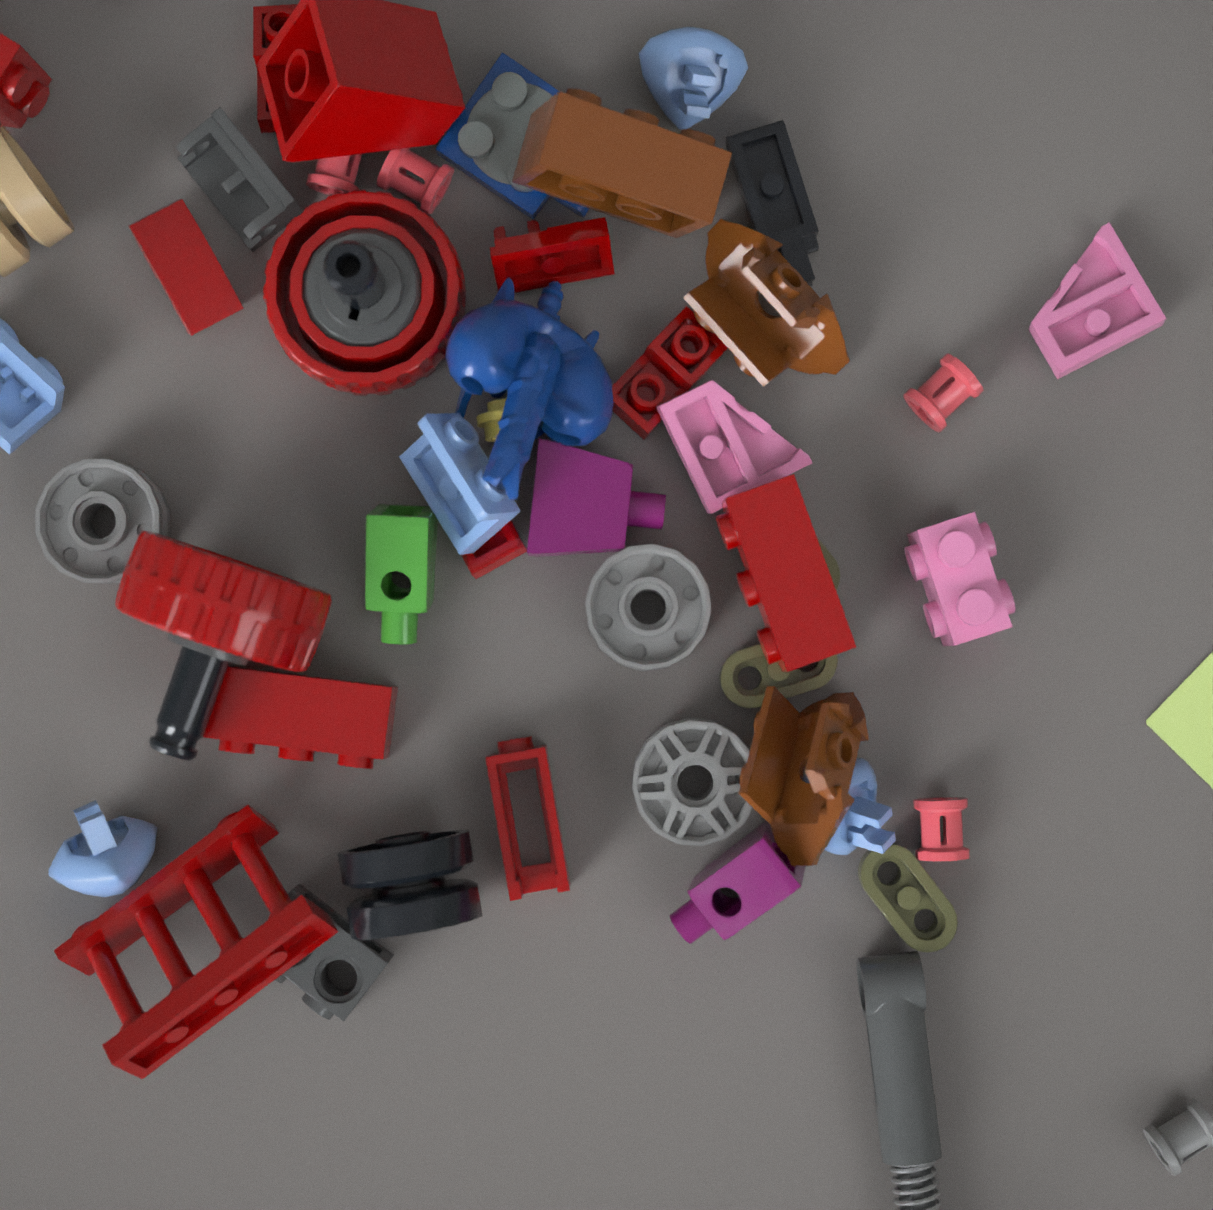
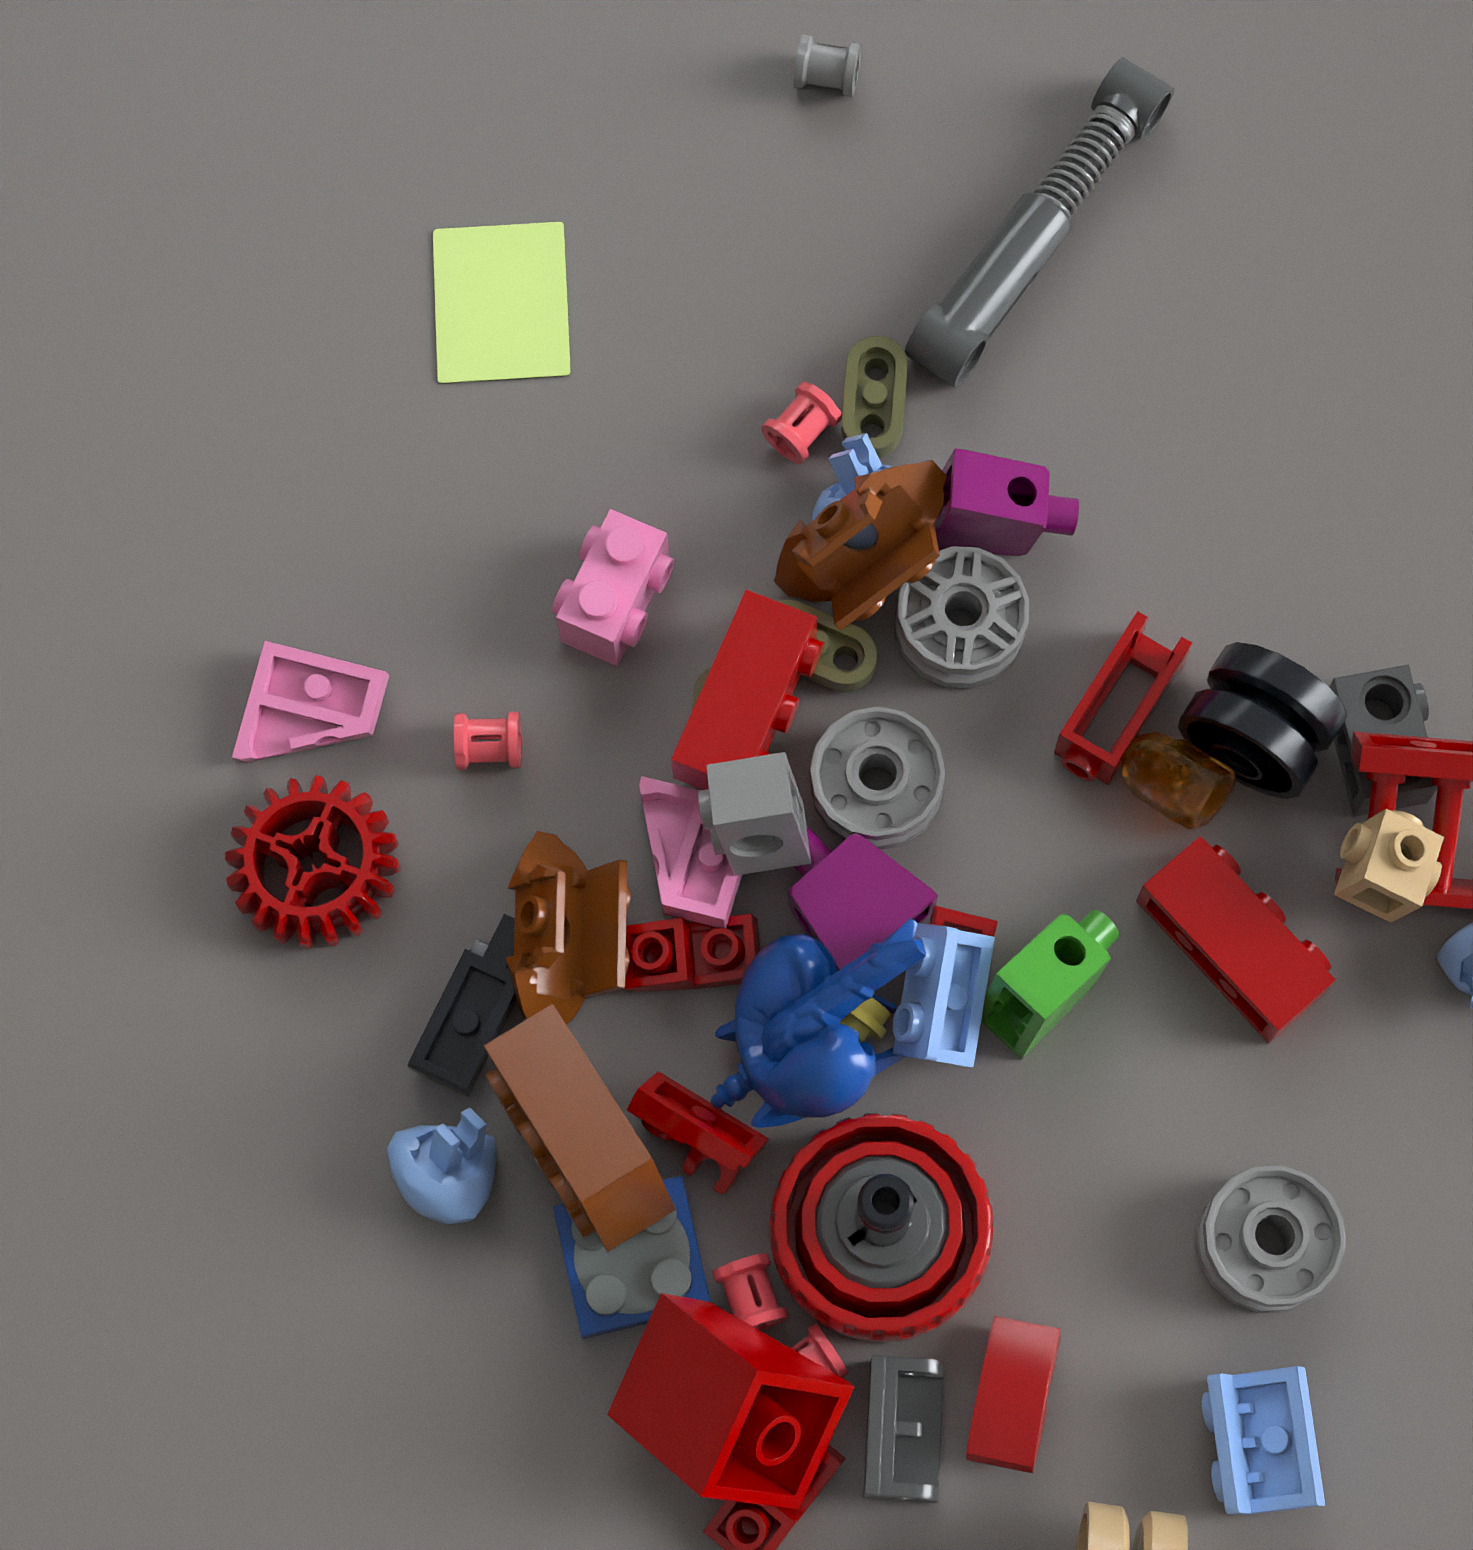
camera: 130 degrees left, 15 degrees down
red wheel [115,530,332,761] -> none
none -> red gear [225,775,400,949]
none -> light grey brick [698,752,811,876]
none -> clear orange rock [1121,732,1236,830]
none -> tan brick [1334,809,1444,923]

